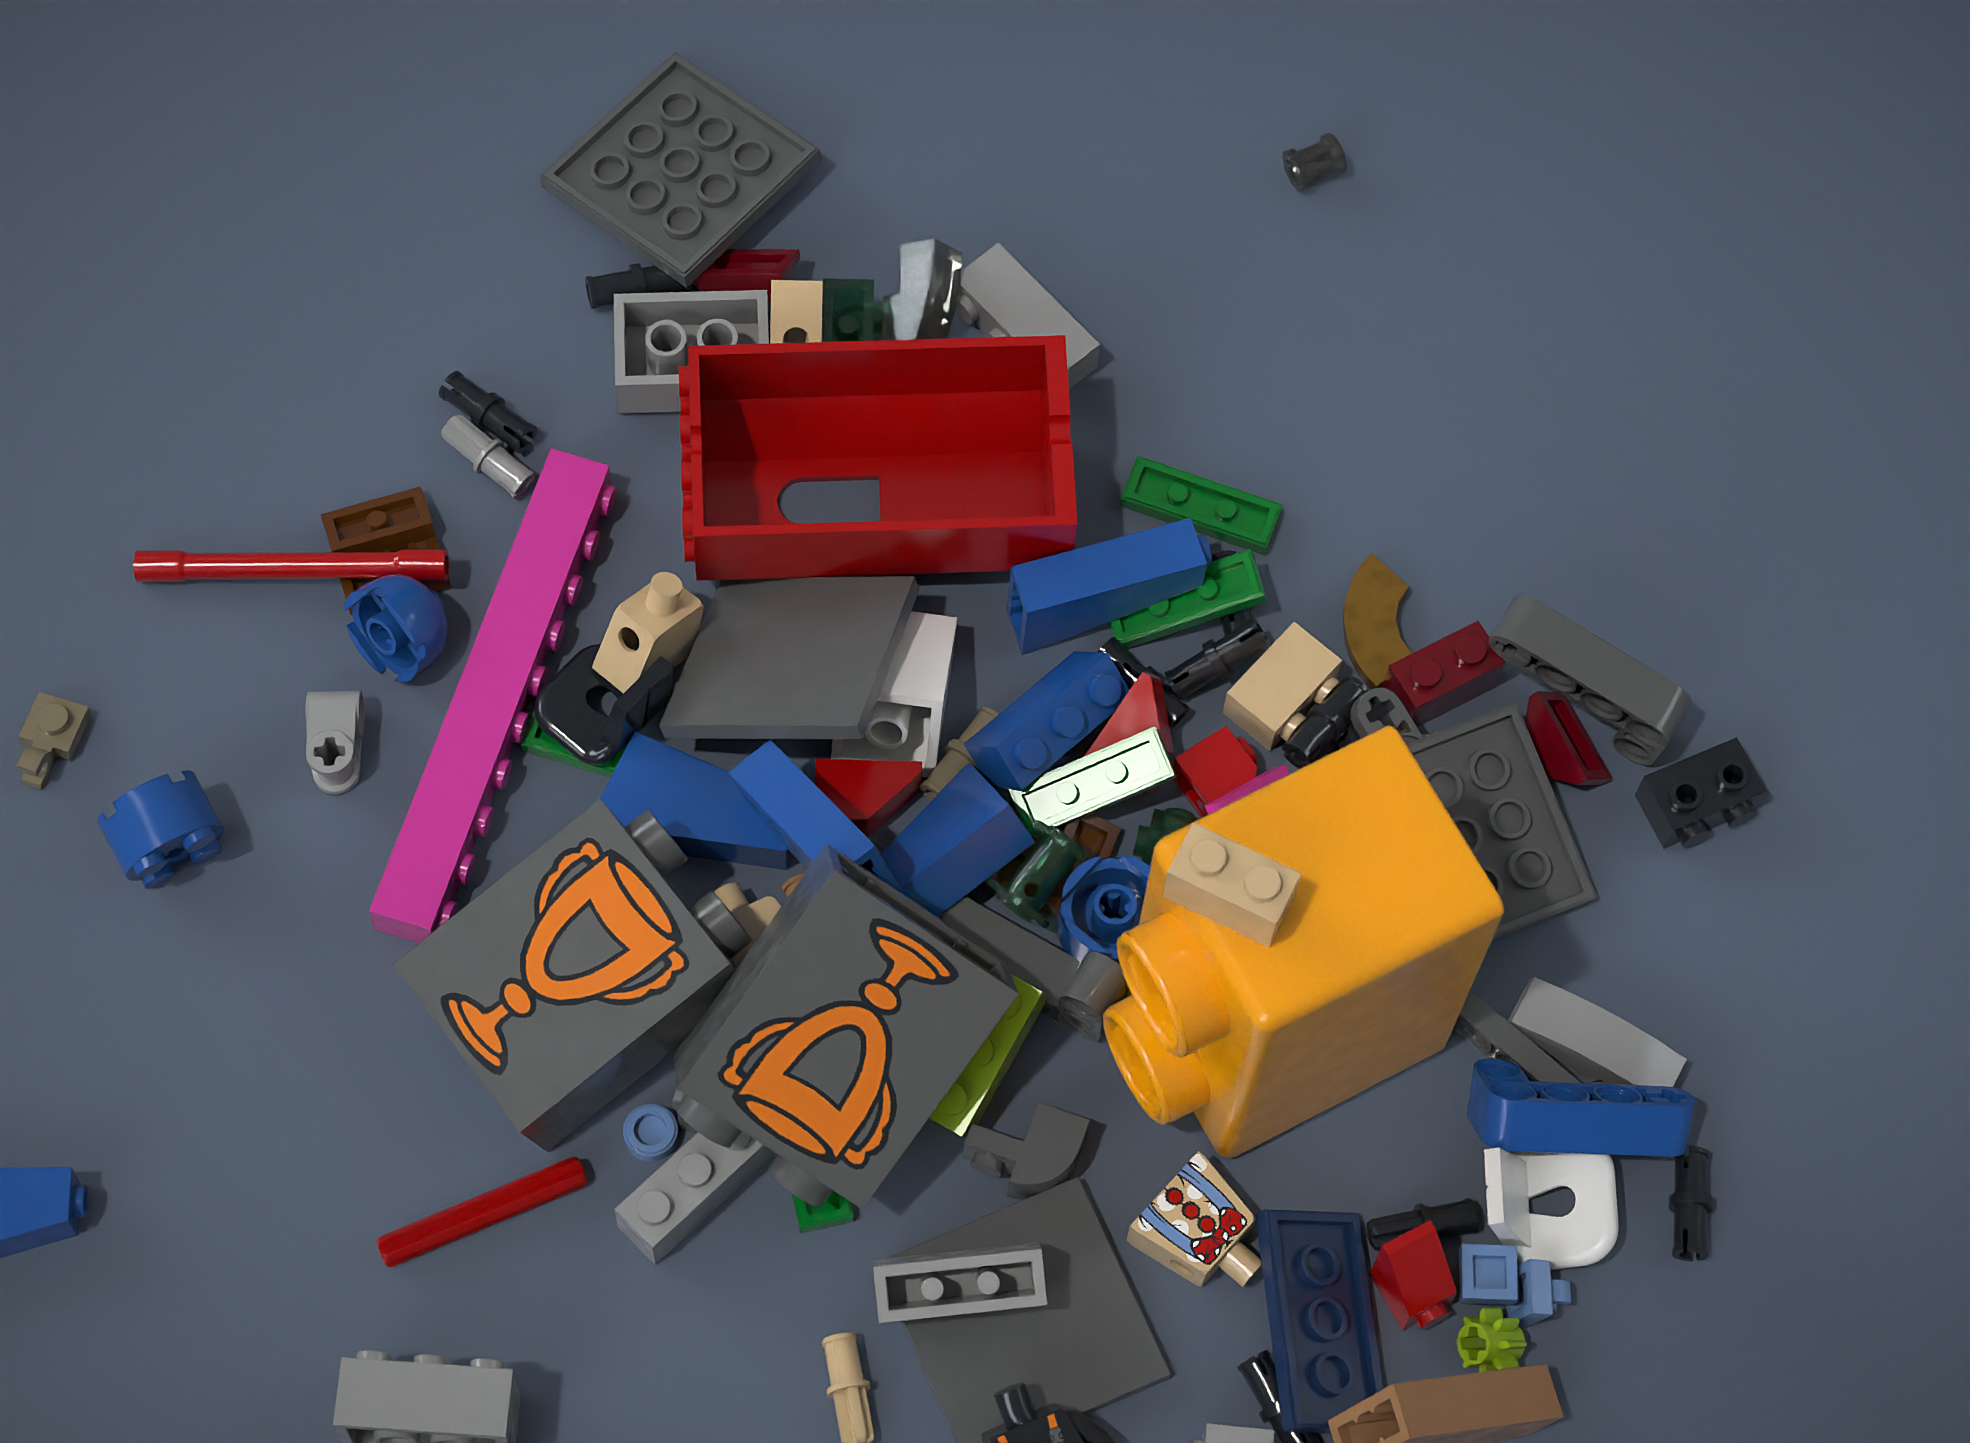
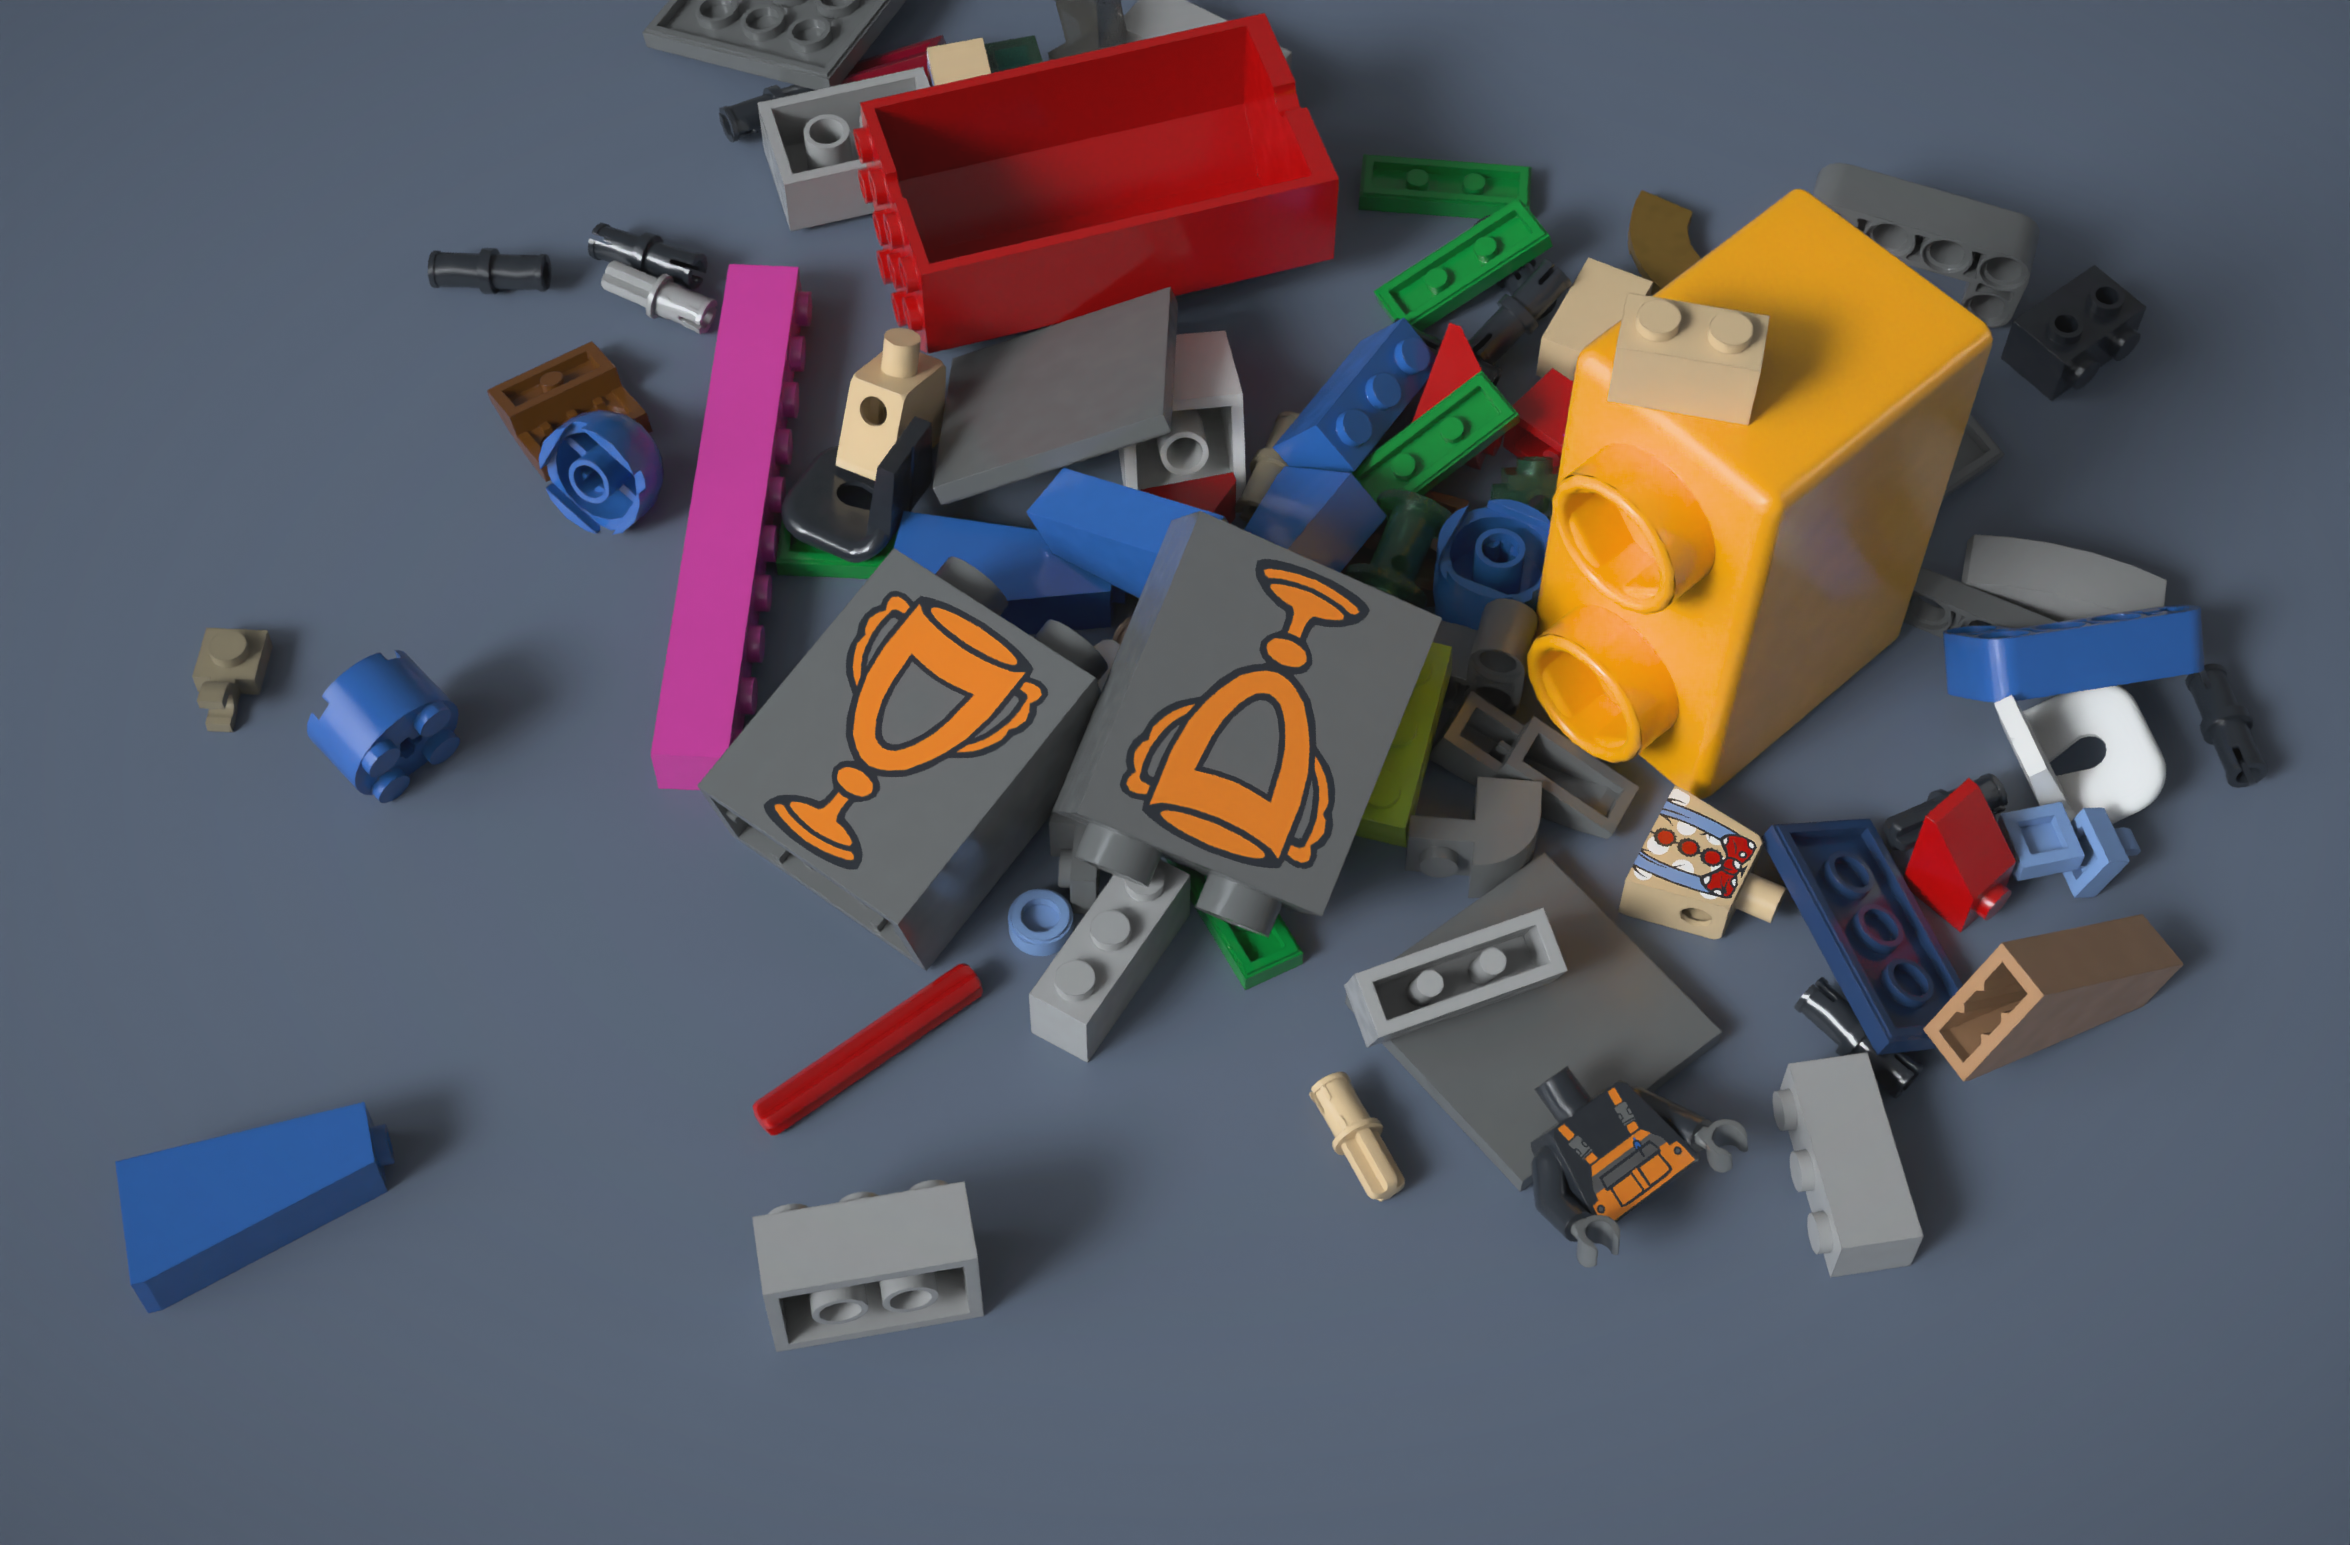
camera: 10 degrees left, 10 degrees down
red piece [133,549,450,582] -> none
light grey piece [305,690,365,795] -> none
blue slope [1006,518,1212,655] -> none
lime gear [1456,1308,1526,1372] -> none
none -> black pin [428,248,551,294]
none -> dark grey slope [1429,691,1639,839]

